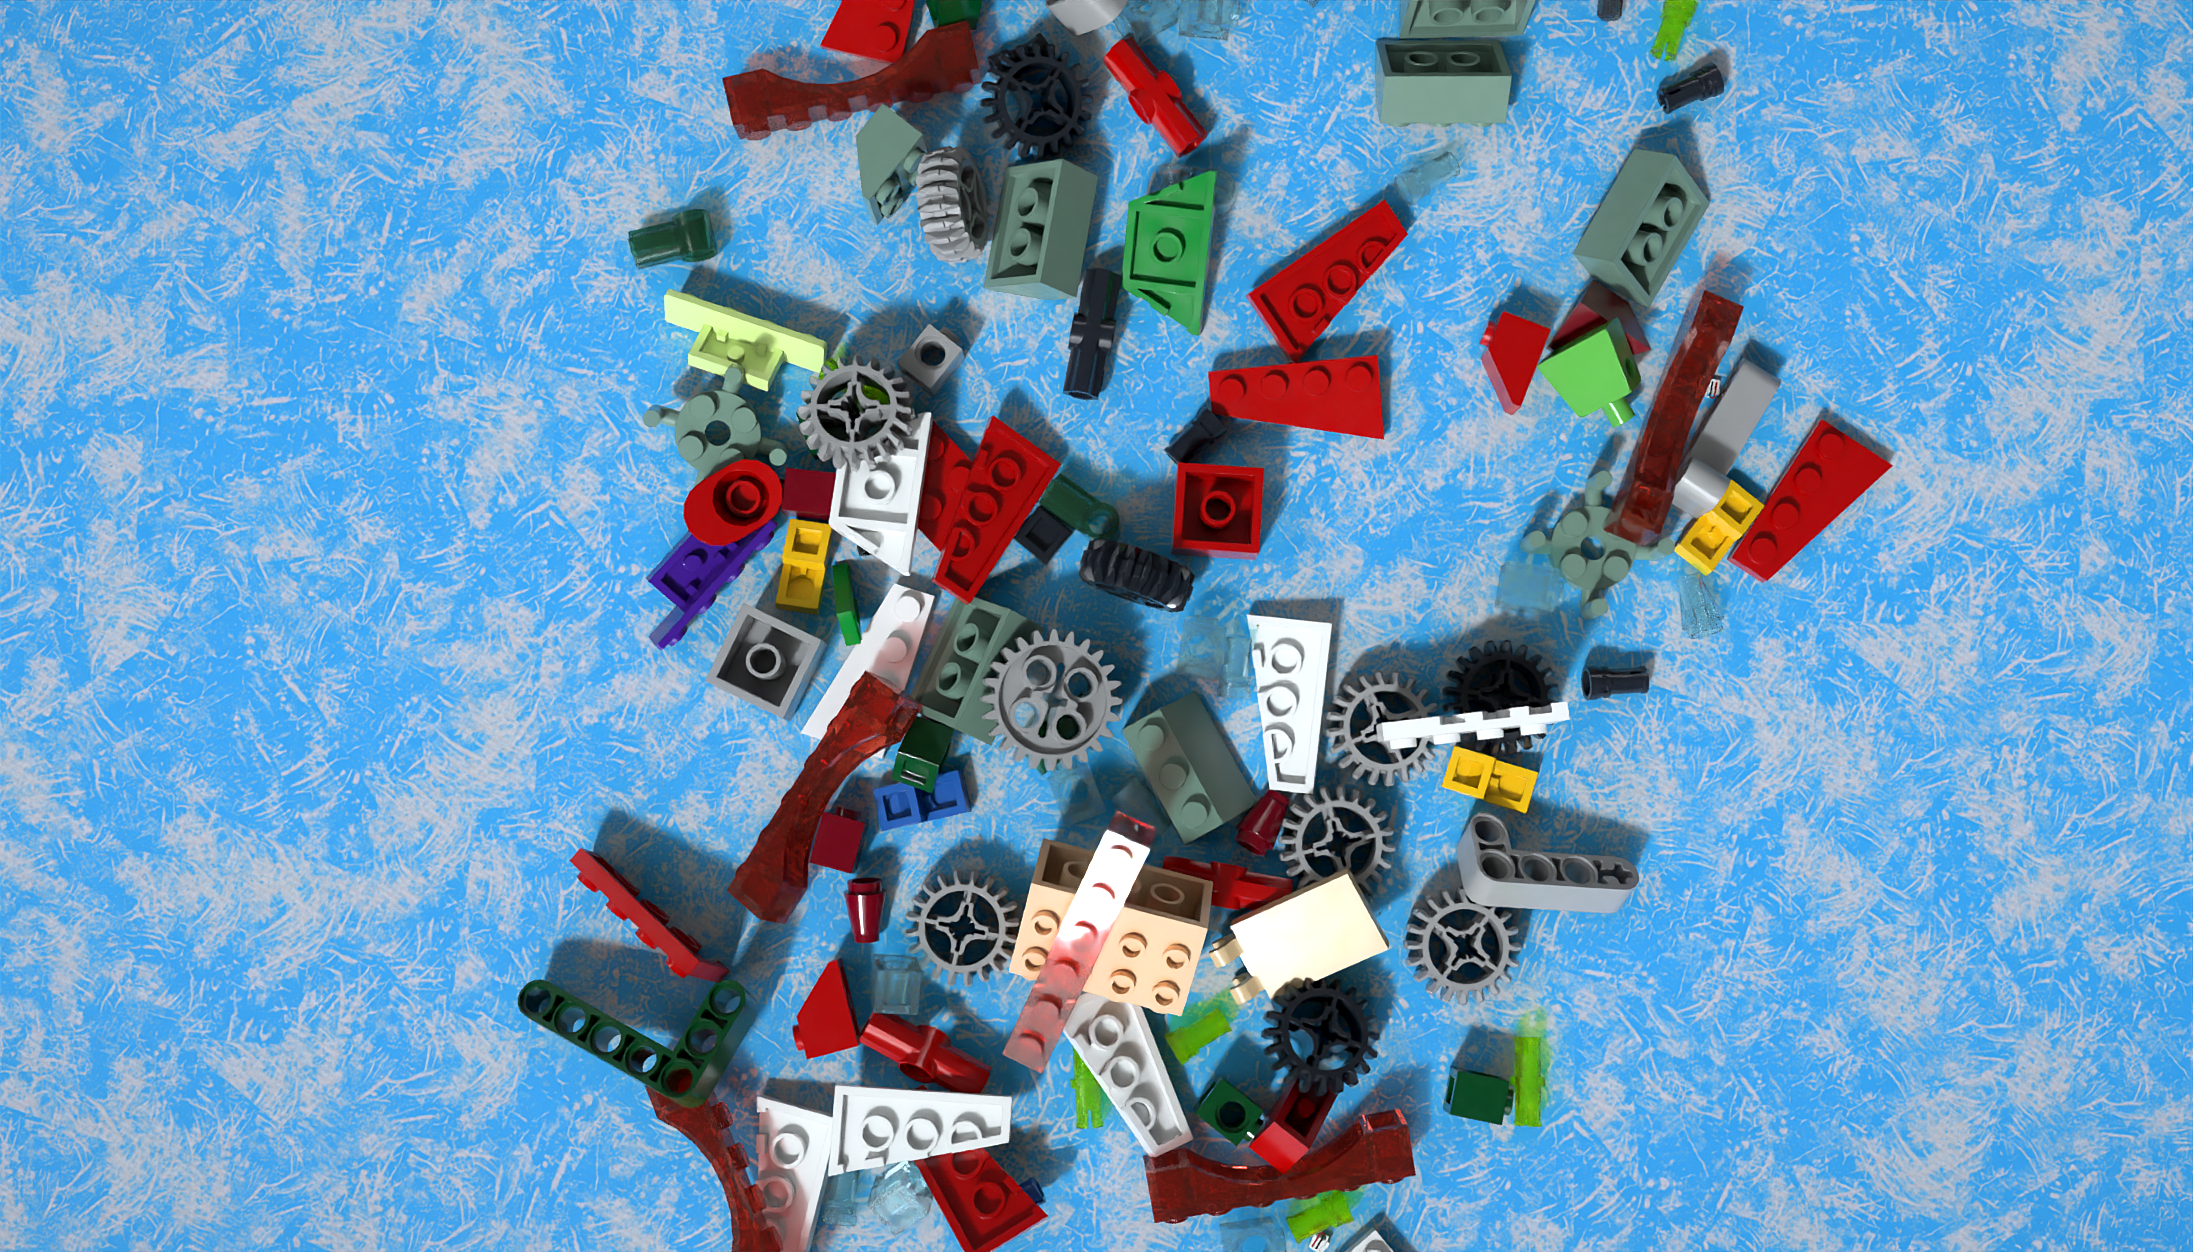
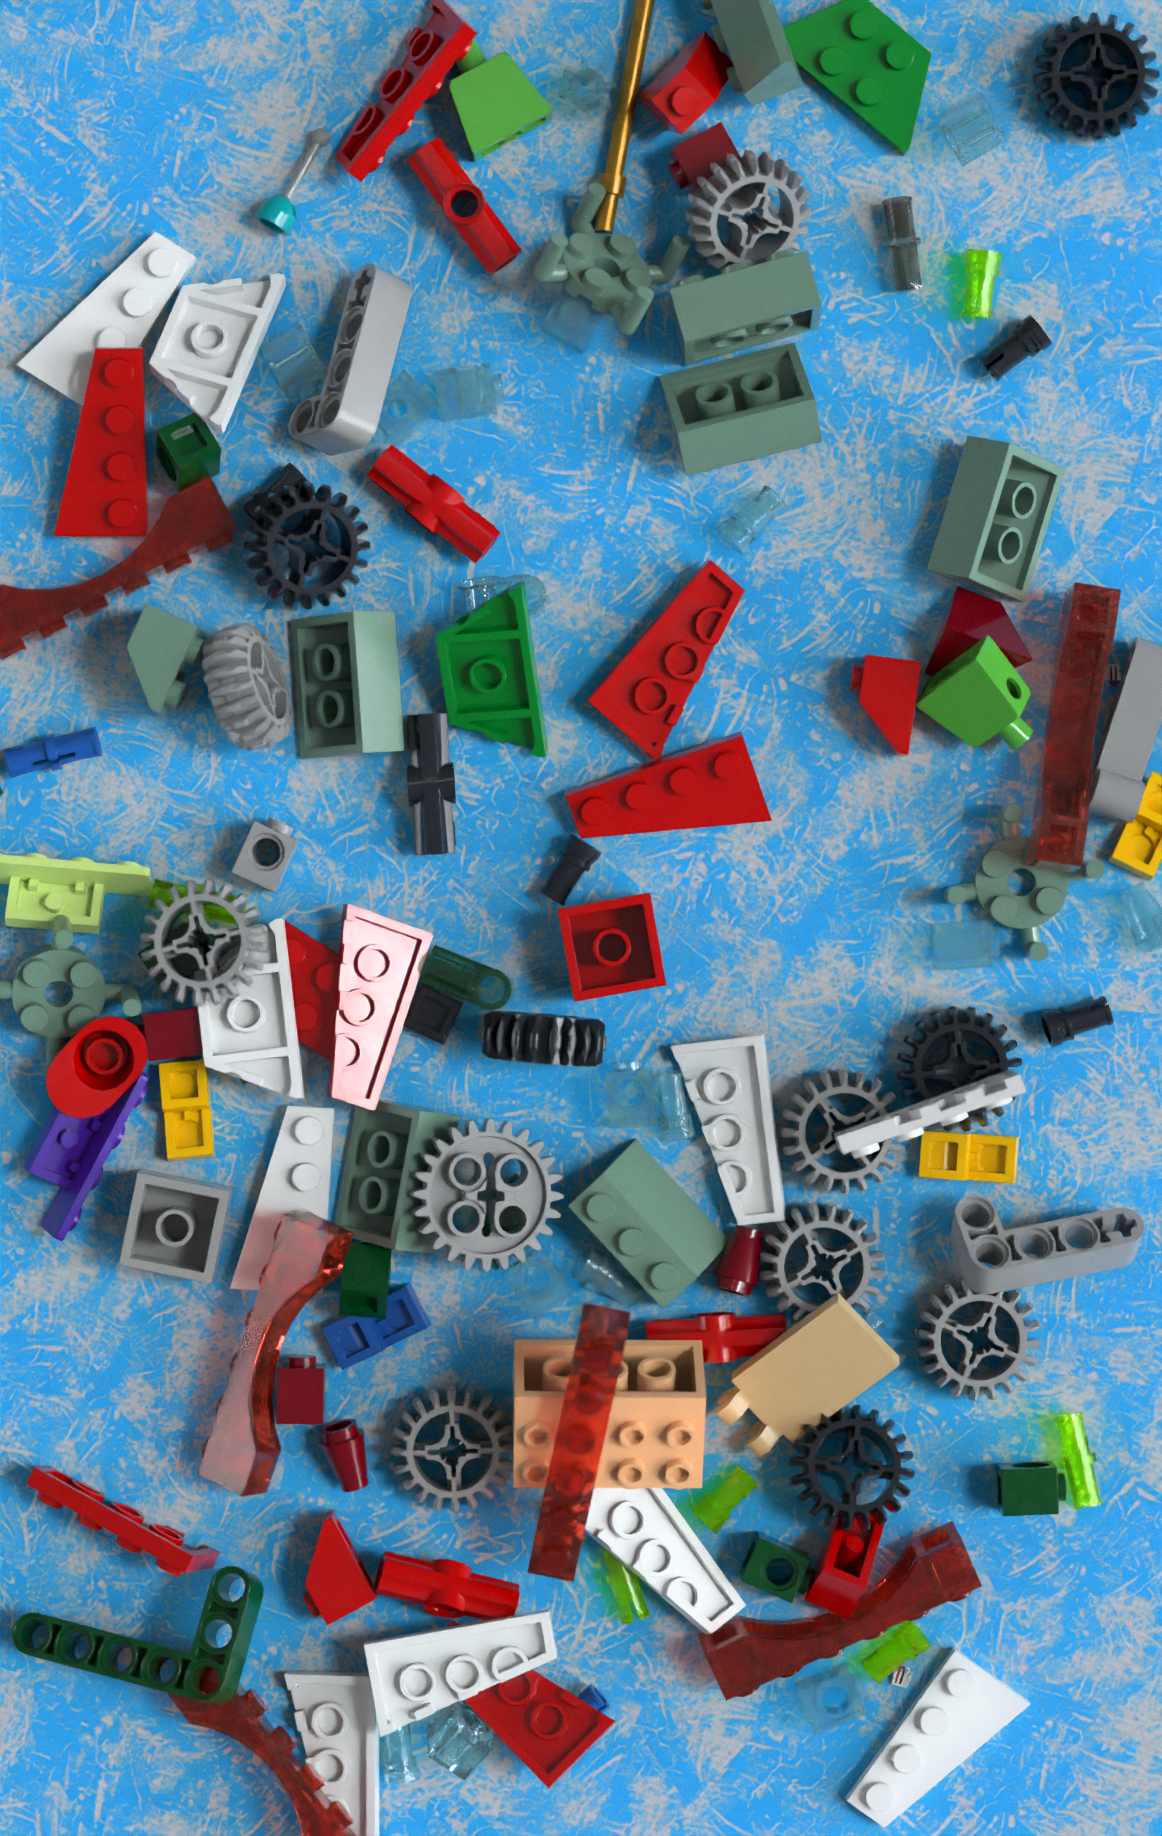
camera: 10 degrees left, 5 degrees up
green tile [832,563,862,647] -> none
clear light blue brick [869,954,922,1015] -> none
none -> blue pin [4,727,102,778]

